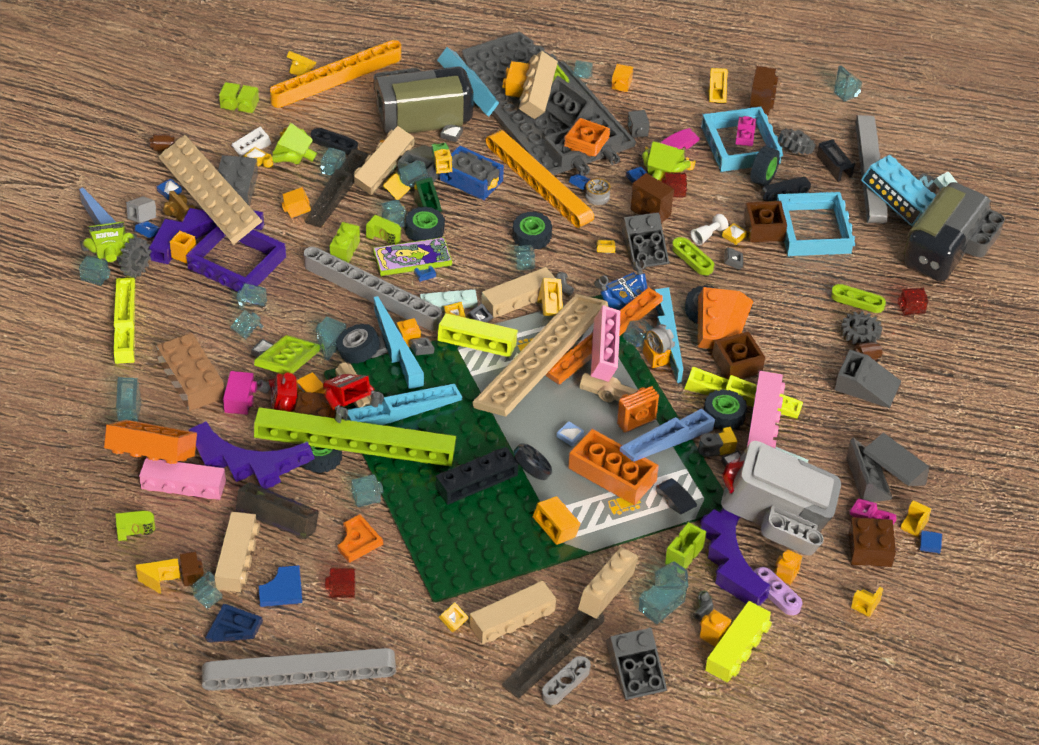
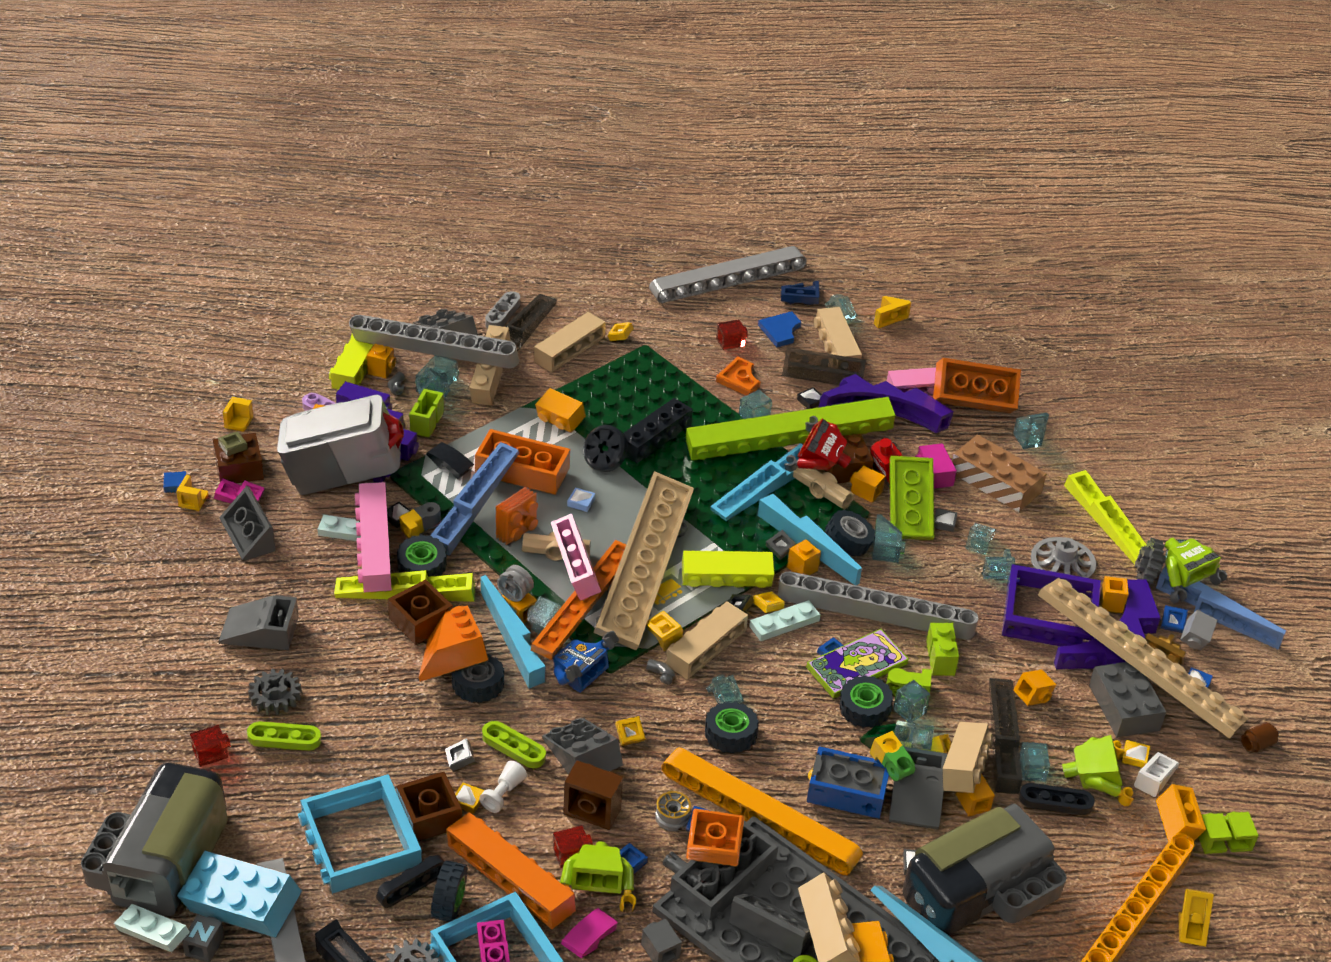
camera: 160 degrees right, 5 degrees down
lime leg [115,511,155,541] -> none
reddish brown brick [180,552,205,587] -> none
reddish brown brick [853,342,882,360] -> none
dark grey slope [863,432,929,486] -> none
none -> olive tile [218,431,248,456]
none -> light grey beam [349,315,520,368]
none -> orange brick [446,812,576,929]
none -> black tile [797,387,822,409]
none -> light grey wheel [1030,537,1096,578]
none -> light orange brick [1156,784,1206,842]

